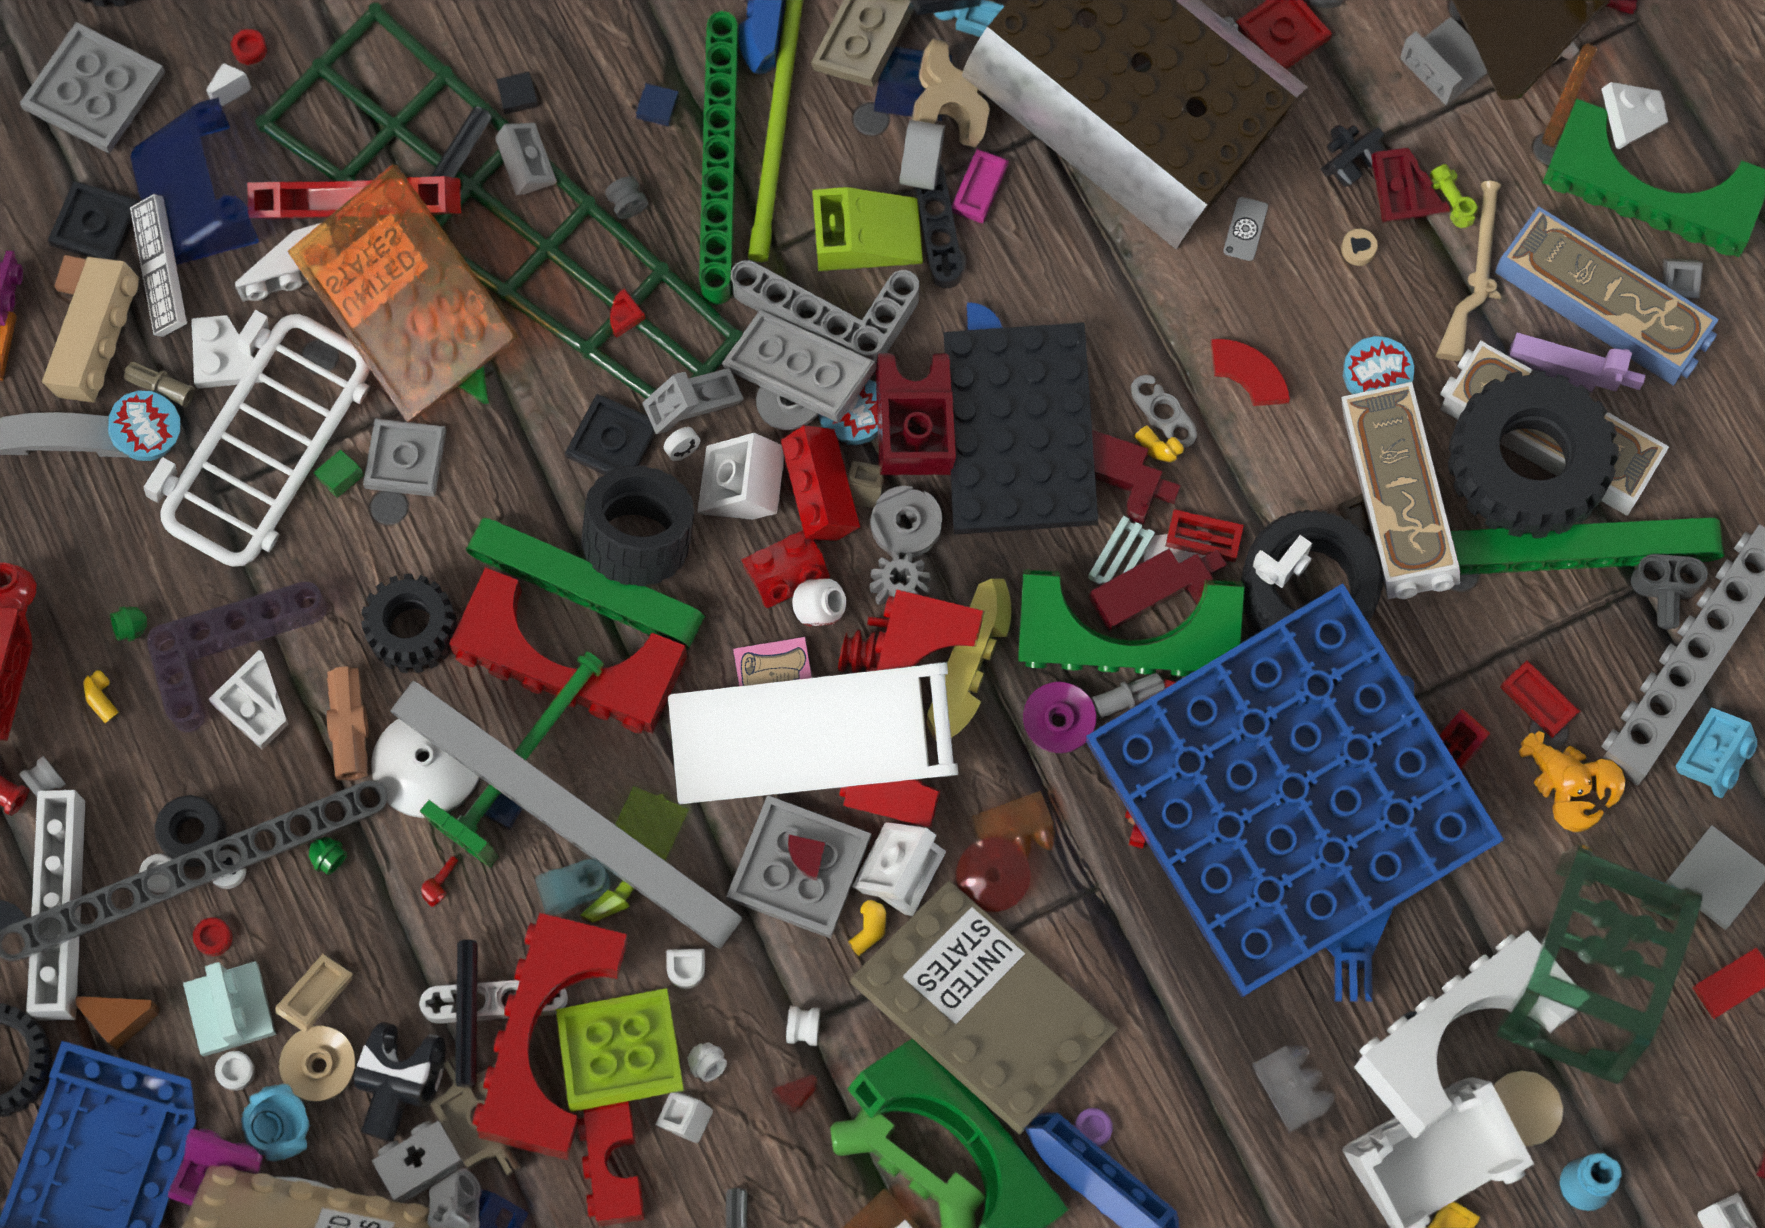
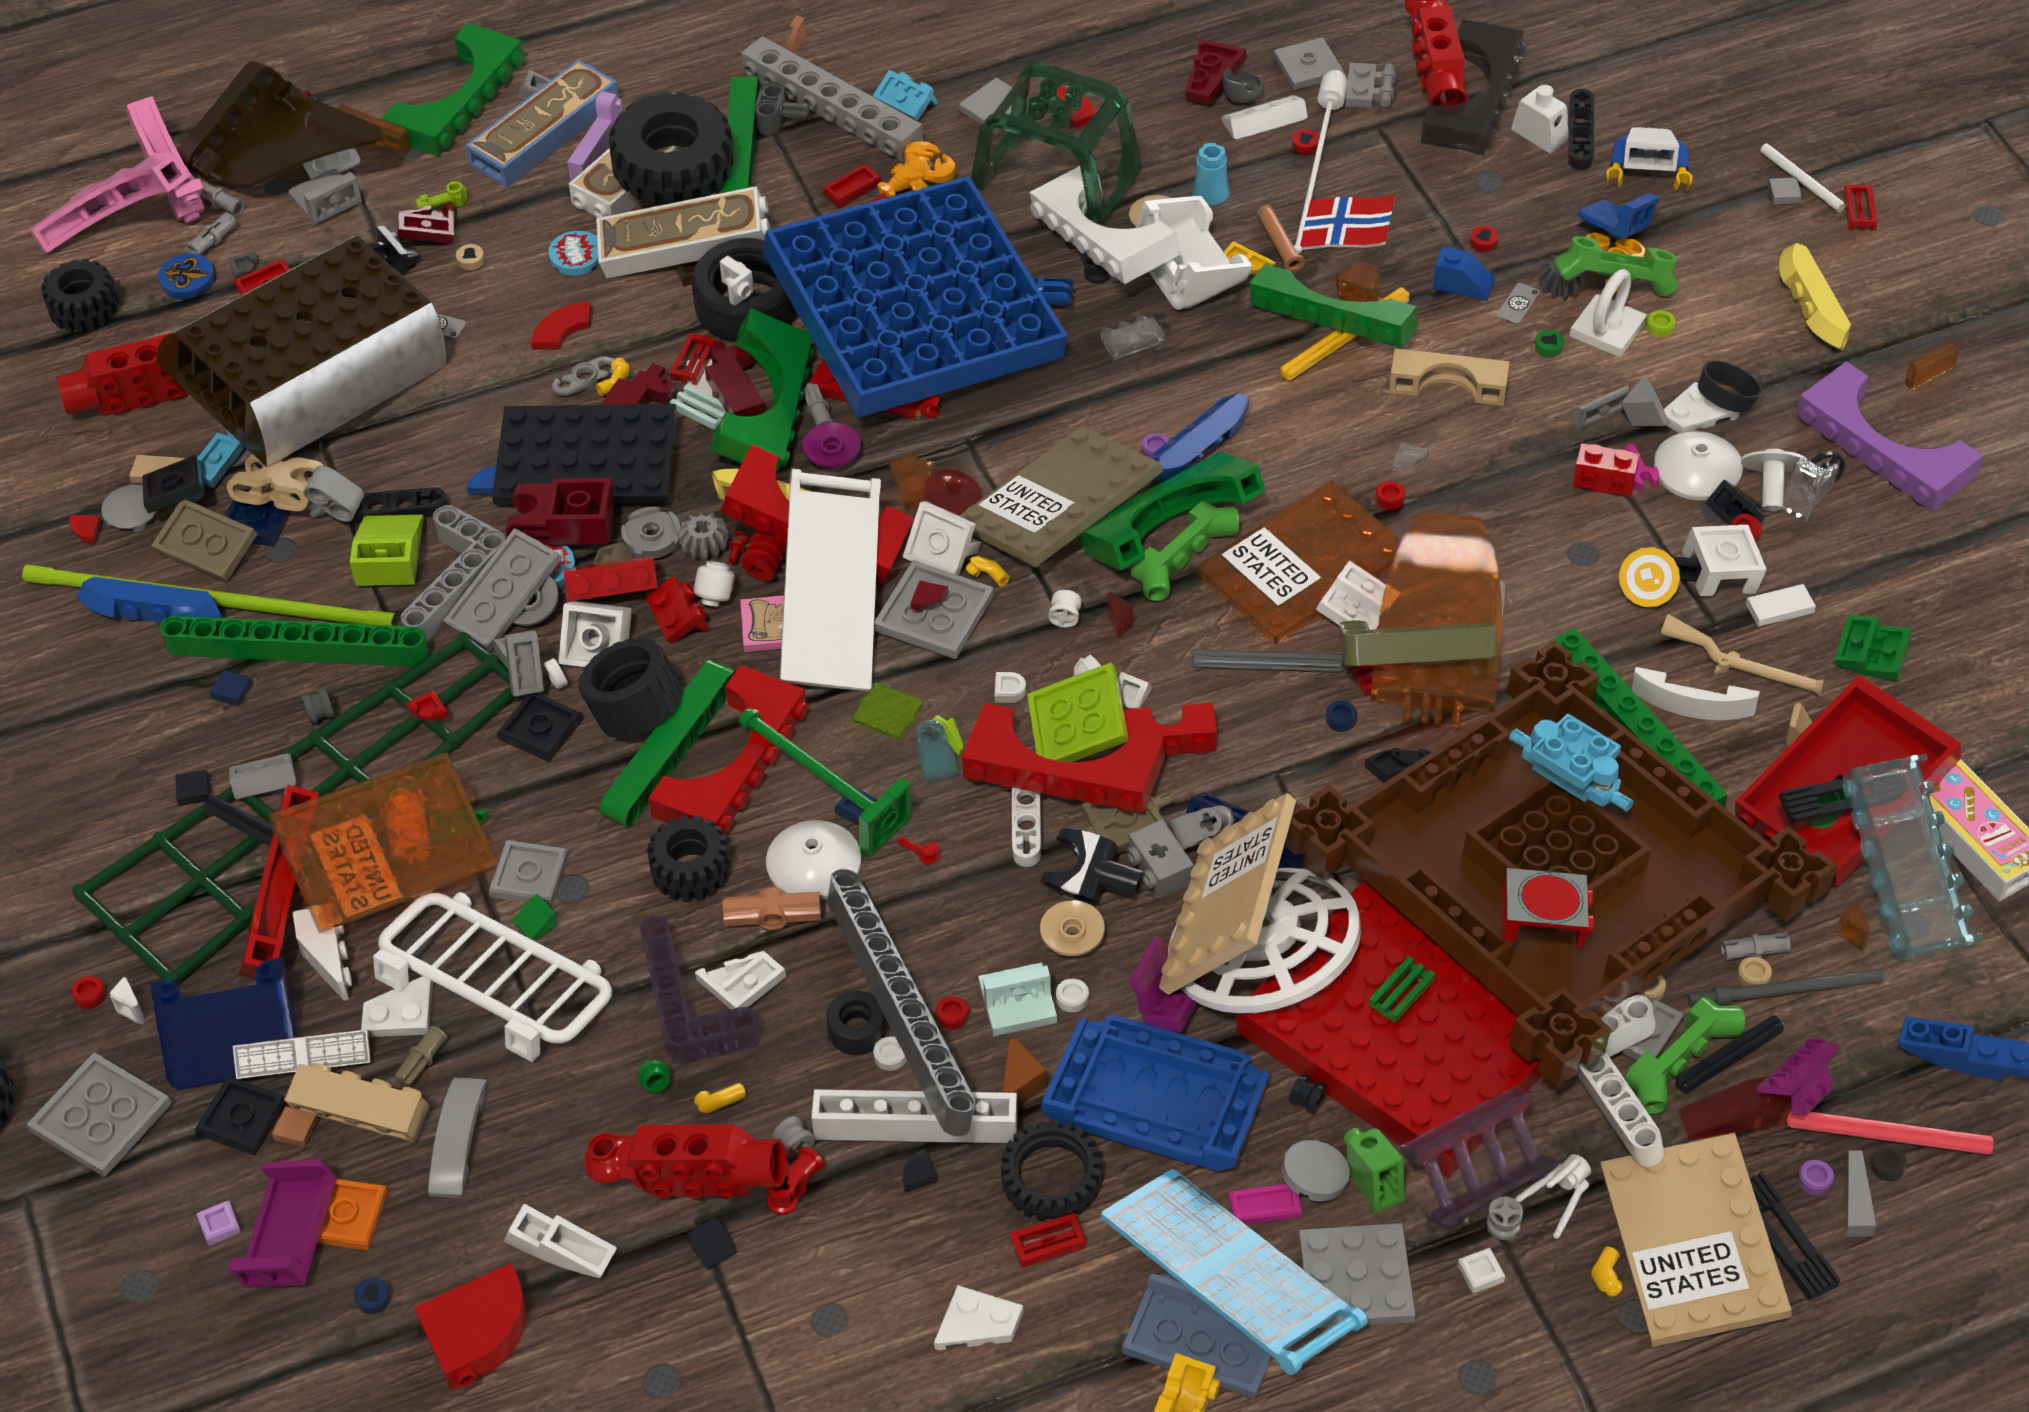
camera: 85 degrees left, 20 degrees down
tile [108,391,180,461] -> none
medium azure hair [241,1084,310,1161] -> none
tan tile [276,954,353,1033] -> none
green plate [309,837,348,875] -> none
light grey beam [390,681,742,949] -> none
black axle [455,939,478,1088] -> none
dark pink tile [951,149,1009,224] -> none
tan piece [1436,181,1502,361] -> none
white wing [1602,82,1668,149] -> none

